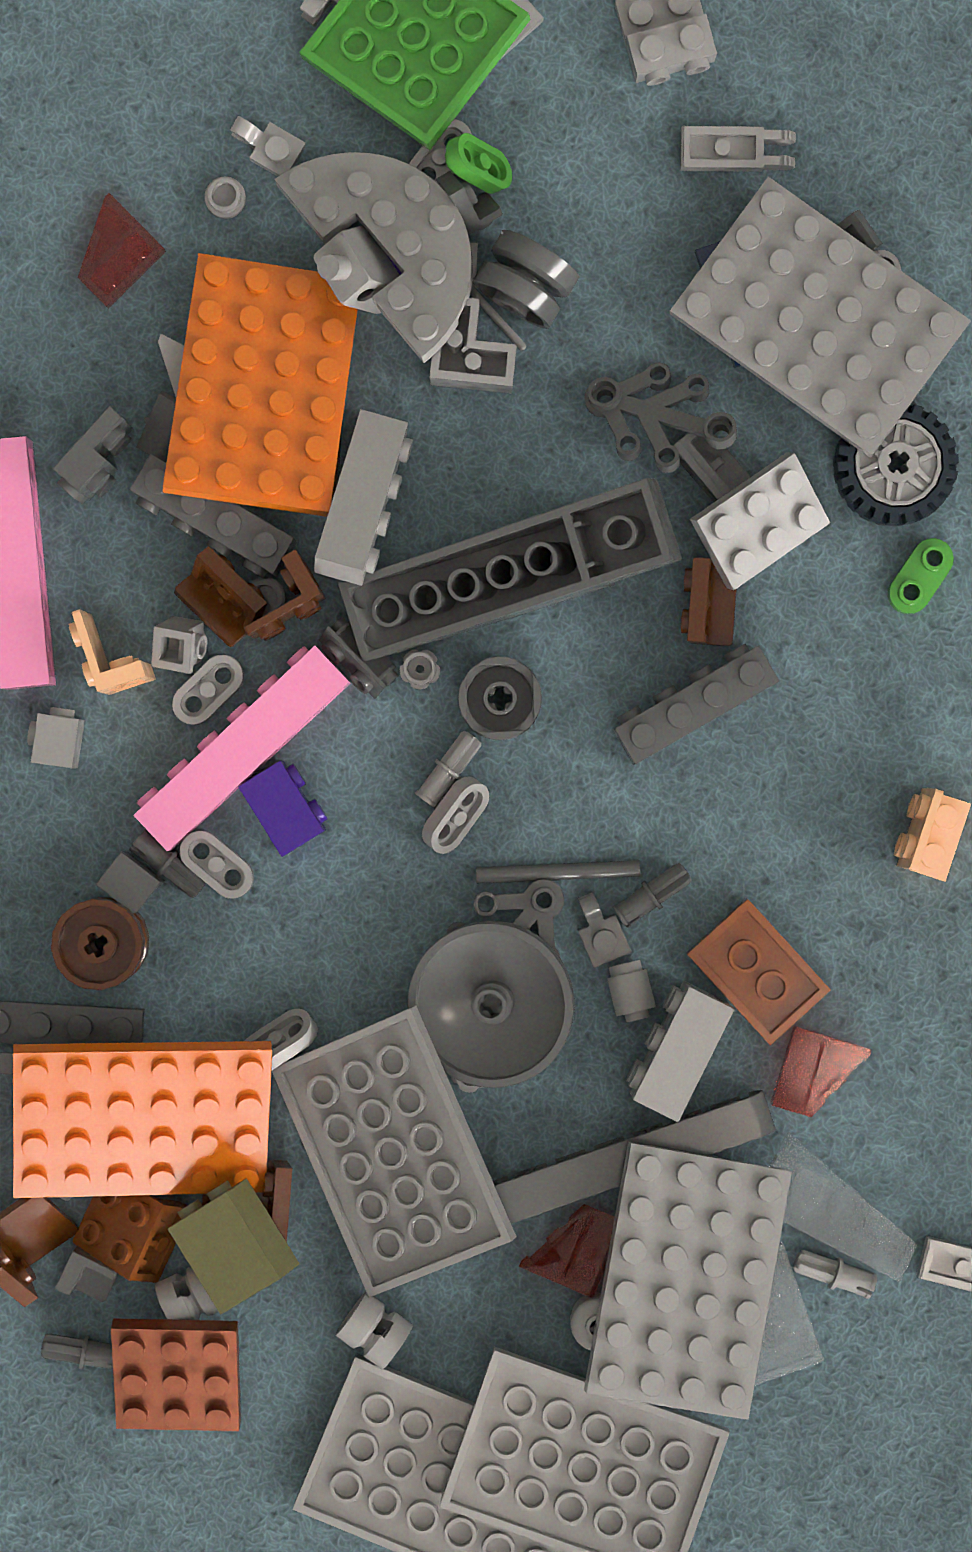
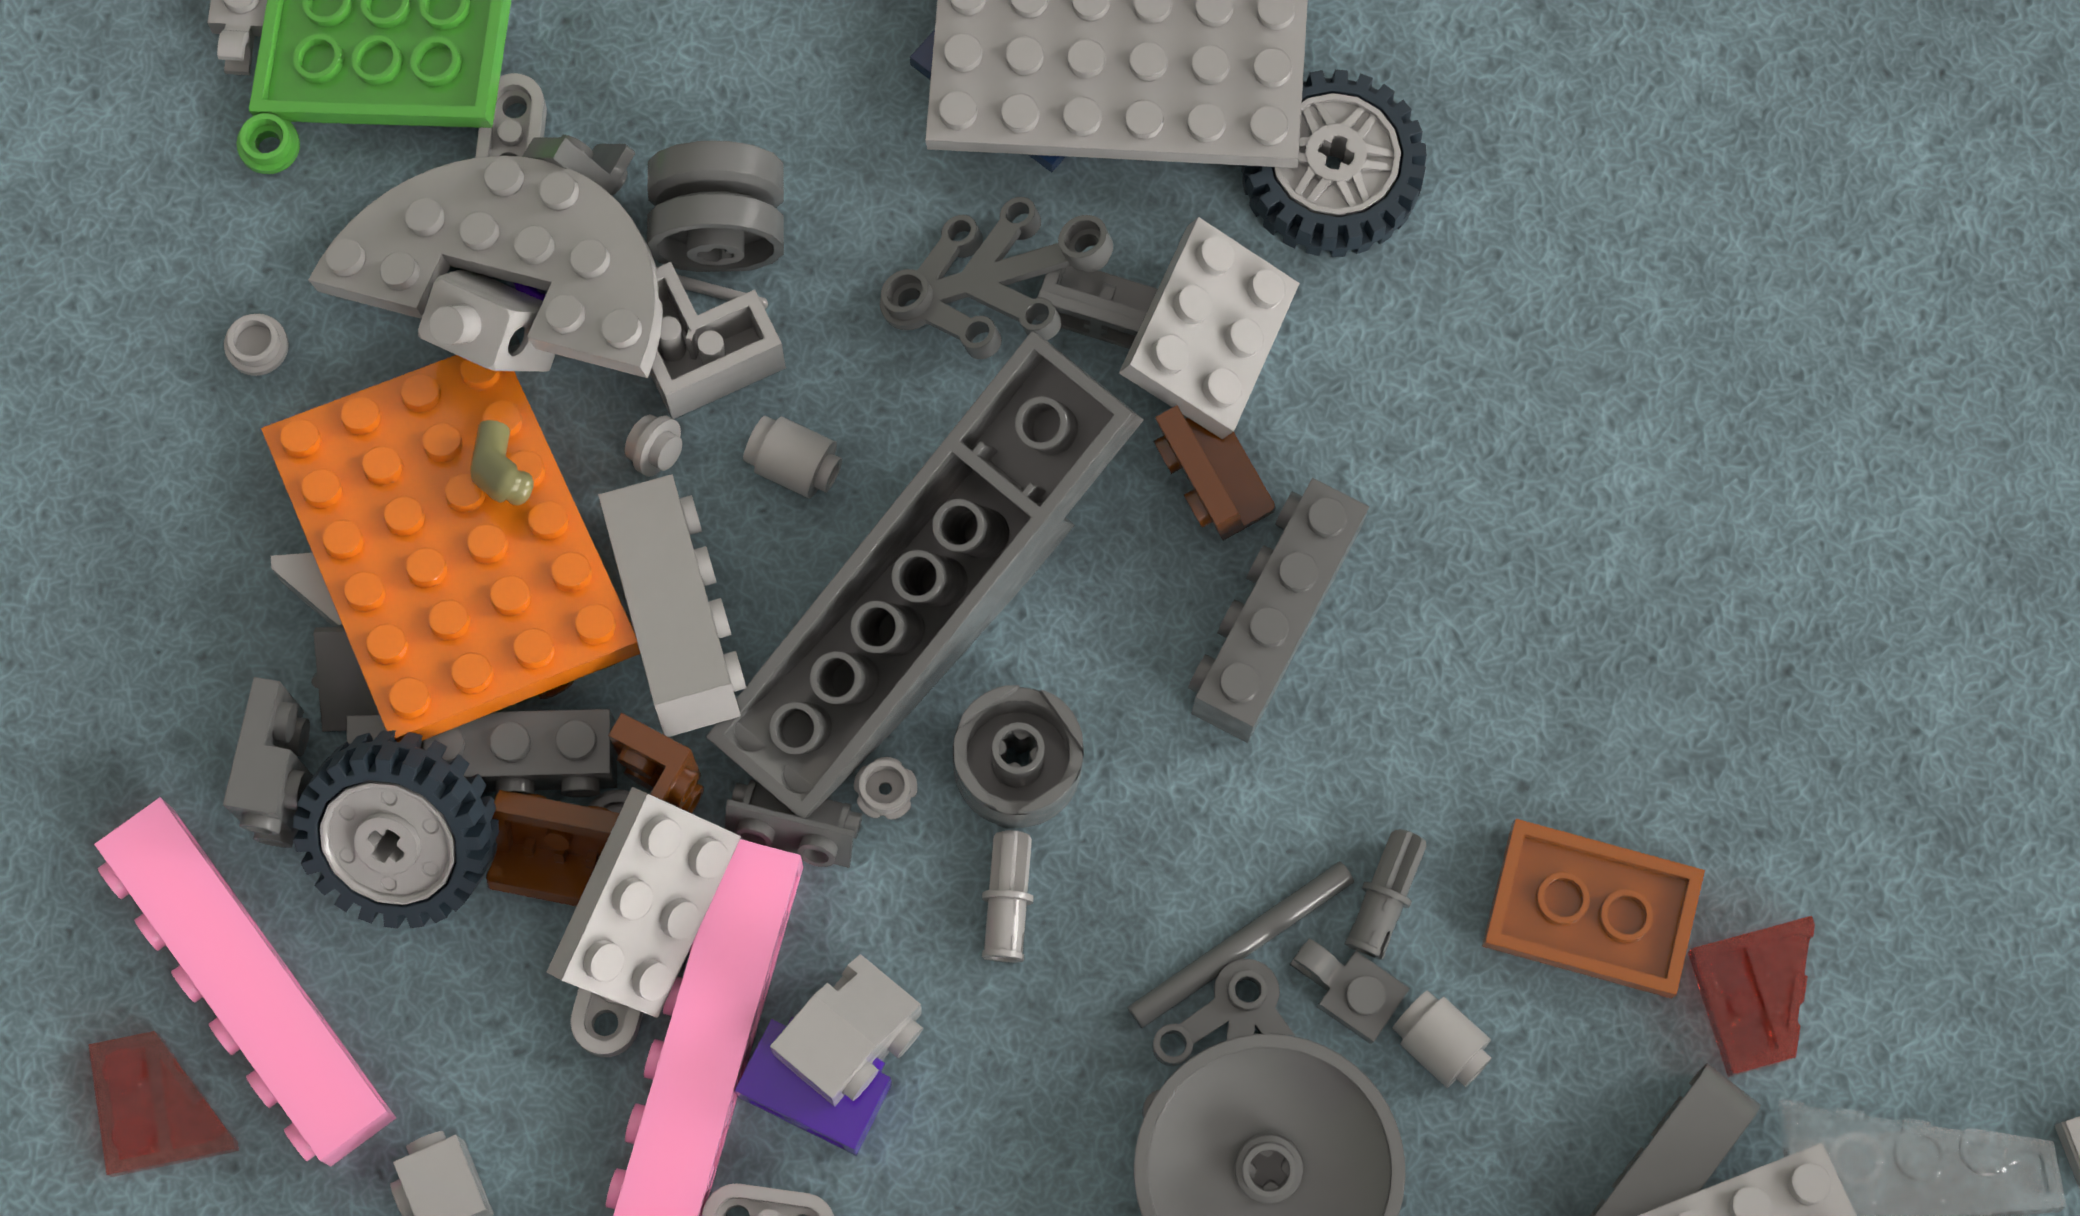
camera: 40 degrees left, 15 degrees down
light nougat bracket [69,609,156,695] -> none
clear red wing [78,193,166,309] -> none
light grey brick [151,616,207,674] -> none
light grey plate [230,116,306,176] -> none
light grey plate [422,776,489,854] -> none
bright green plate [445,133,512,194] -> none
light grey brick [626,980,735,1122] -> none
bright green plate [888,538,954,614] -> none
light nougat bracket [894,788,971,882] -> none
none -> bright green plate [236,113,300,174]
none -> wheel [293,730,499,928]
none -> olive arm [470,420,534,506]
none -> plate [547,787,741,1018]
none -> light grey plate [625,414,682,477]
none -> light grey brick [743,416,842,499]
none -> light grey brick [770,954,923,1107]

